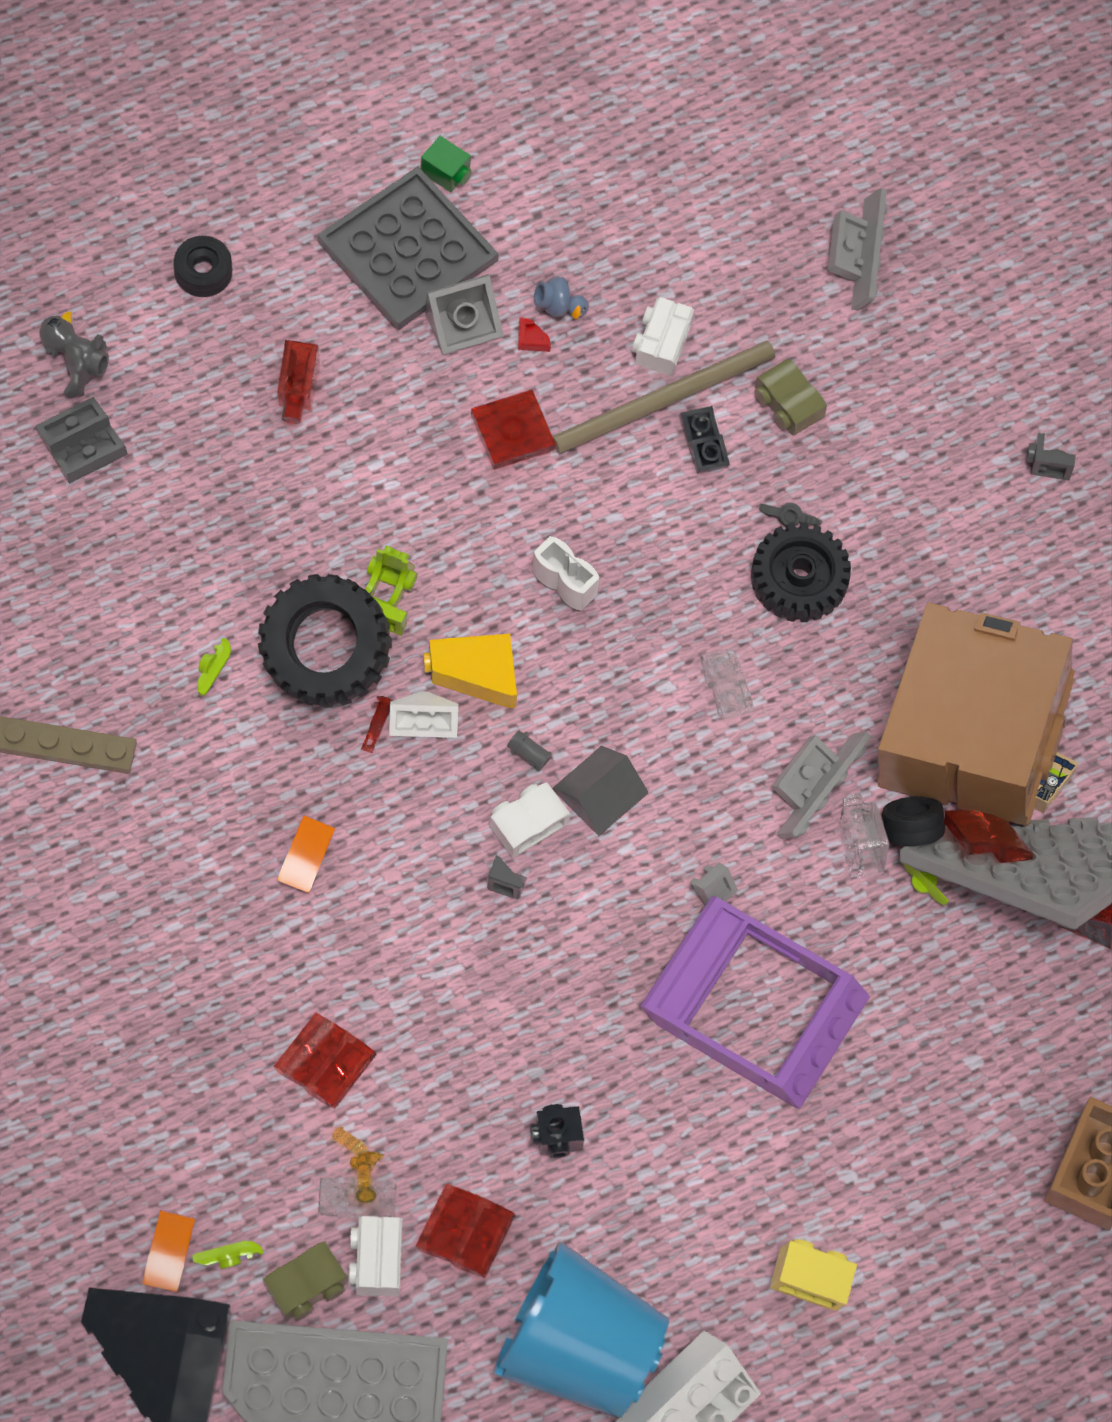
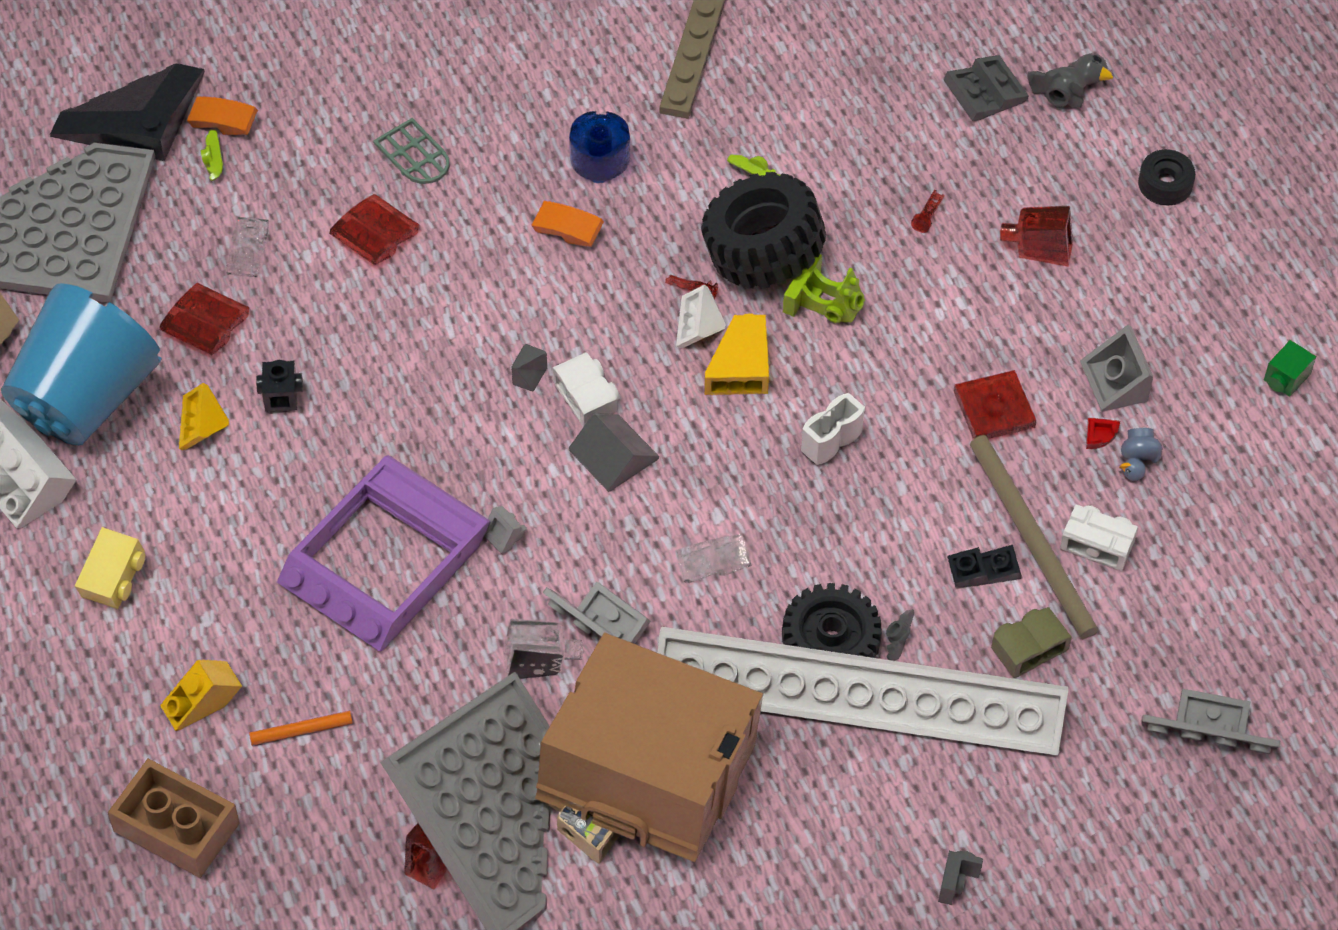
camera: 100 degrees right, 10 degrees down
olive brick [263,1241,348,1321] -> none
dark grey plate [317,166,499,330] -> none
clear yellow piece [332,1127,385,1203] -> none
white brick [349,1216,402,1297] -> none
dark grey pin [507,730,552,771] -> none
black tyre [882,796,945,846] -> none
clear red slope [944,810,1033,863] -> none
none -> yellow slope [160,660,242,731]
none -> yellow slope [179,383,229,450]
none -> orange bar [249,710,353,746]
none -> sand green window [373,118,449,184]
none -> clear blue brick [569,111,630,183]
none -> white plate [657,627,1068,756]
none -> clear red piece [911,190,945,233]

